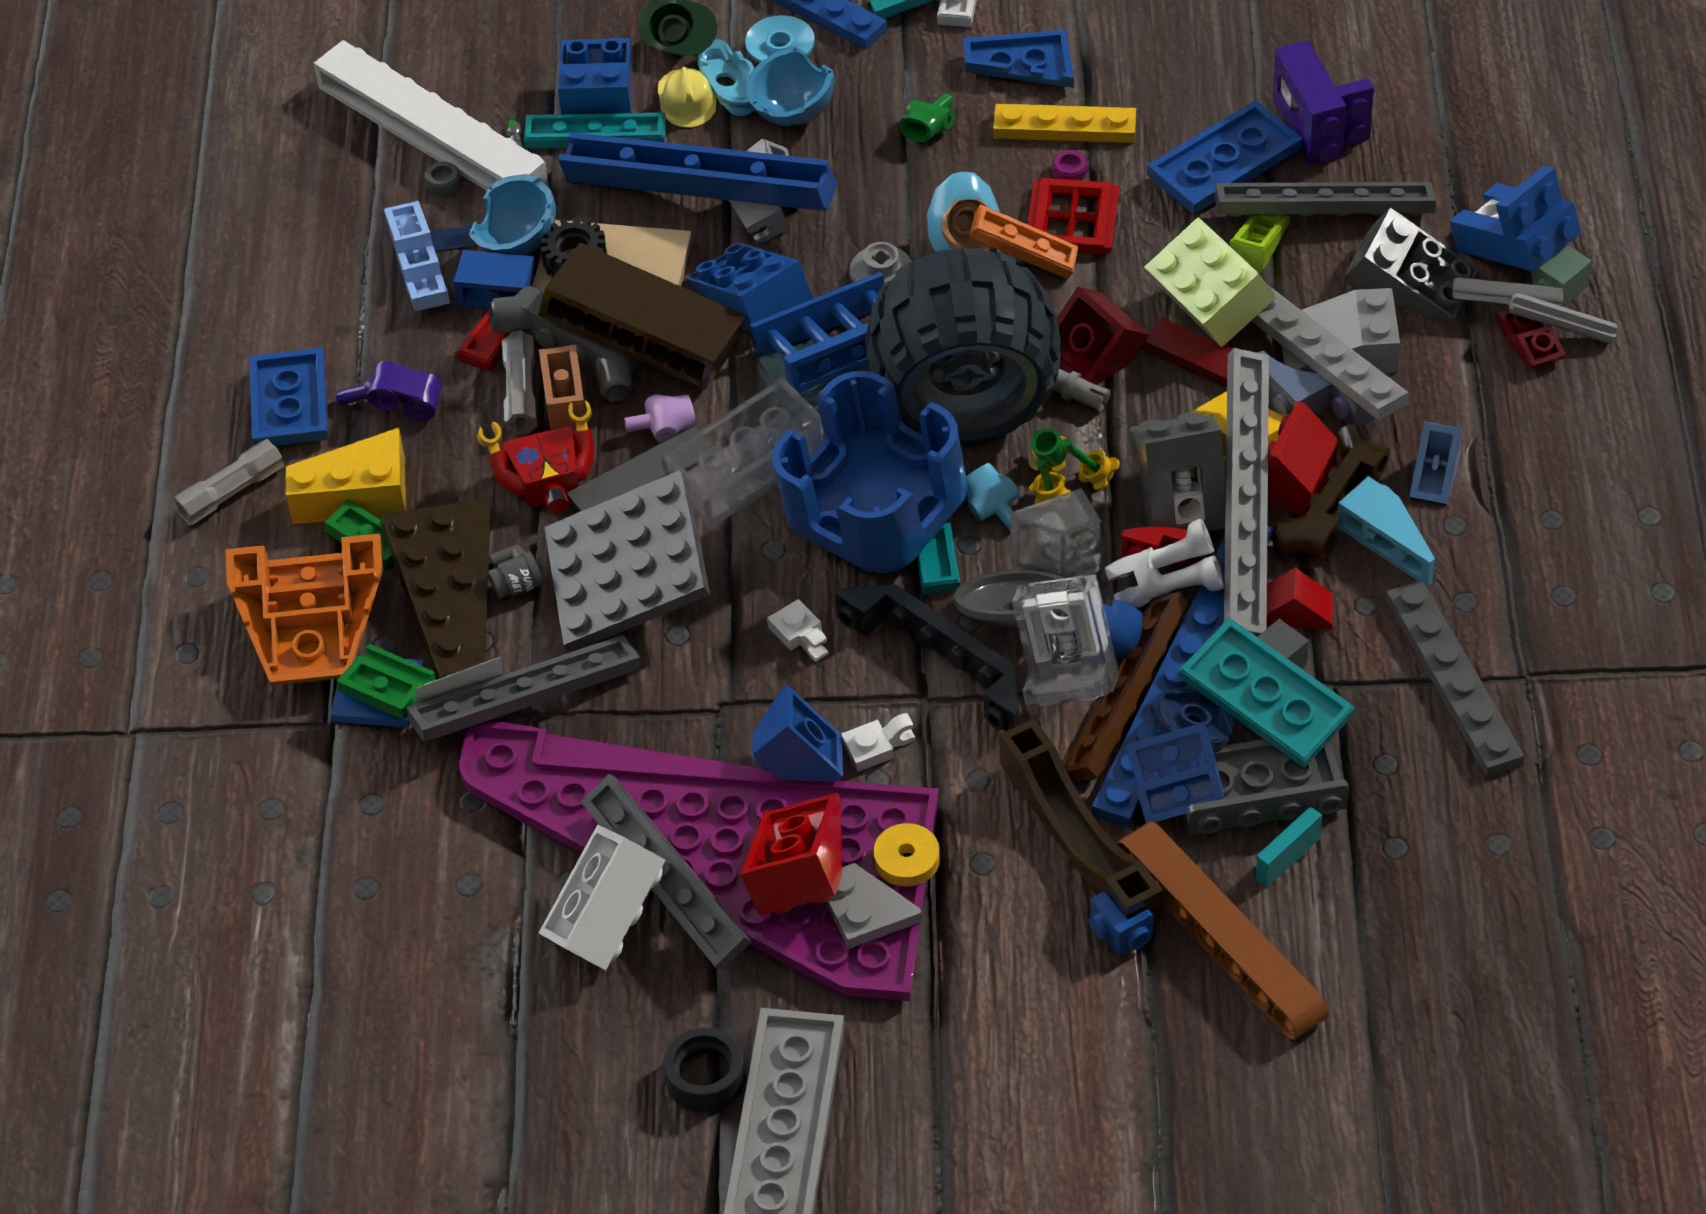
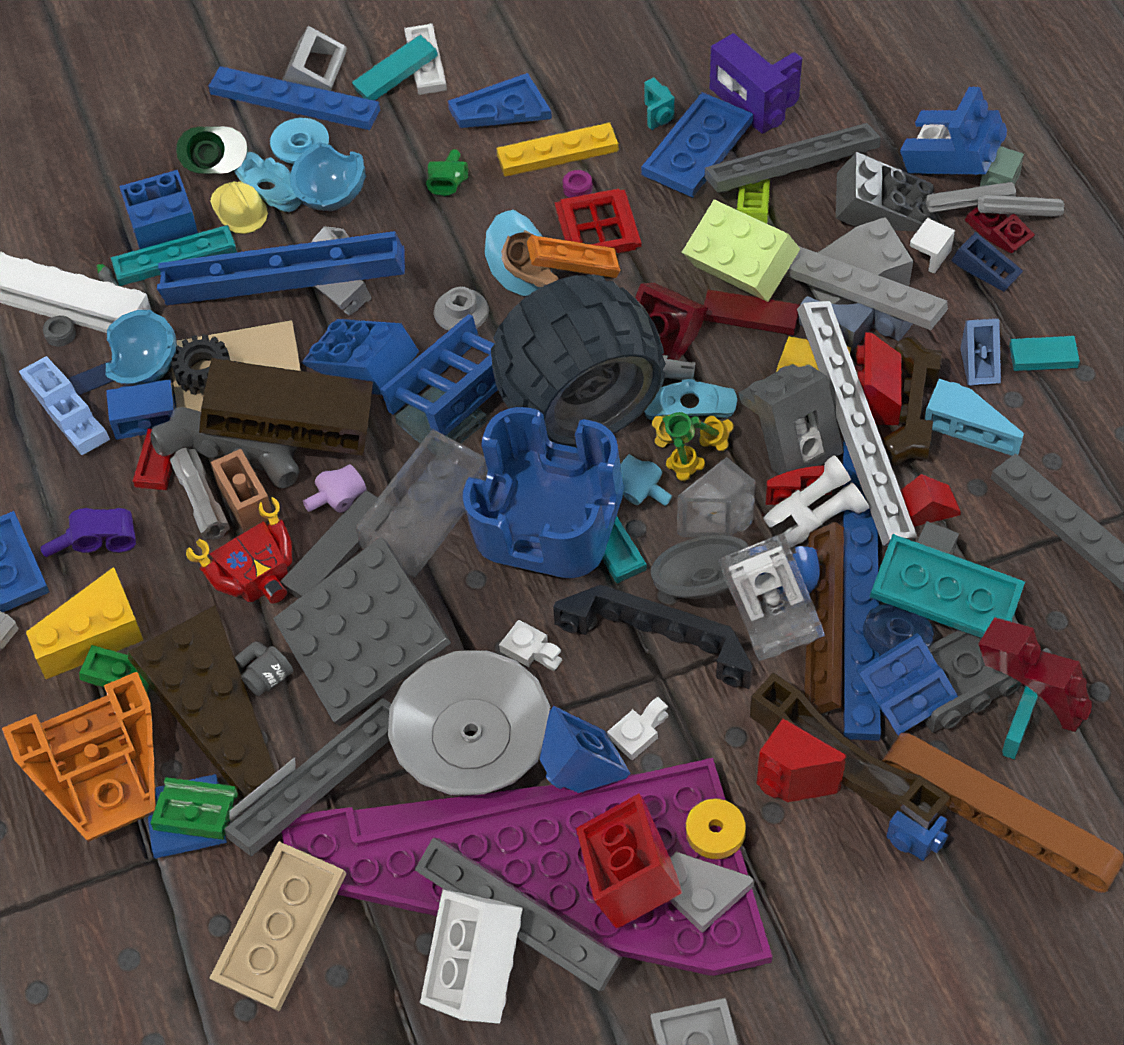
camera: 20 degrees left, 5 degrees up
none -> tan plate [210,841,347,1011]
none -> light grey dish [388,650,551,795]
none -> teal bracket [644,77,675,130]
none -> medium azure piece [644,379,737,420]
none -> red slope [756,719,846,802]
none -> white panel [910,218,955,273]
none -> dark blue slope [951,232,1023,292]
none -> dark red arch [979,617,1092,732]
none -> teal tile [1009,336,1080,371]

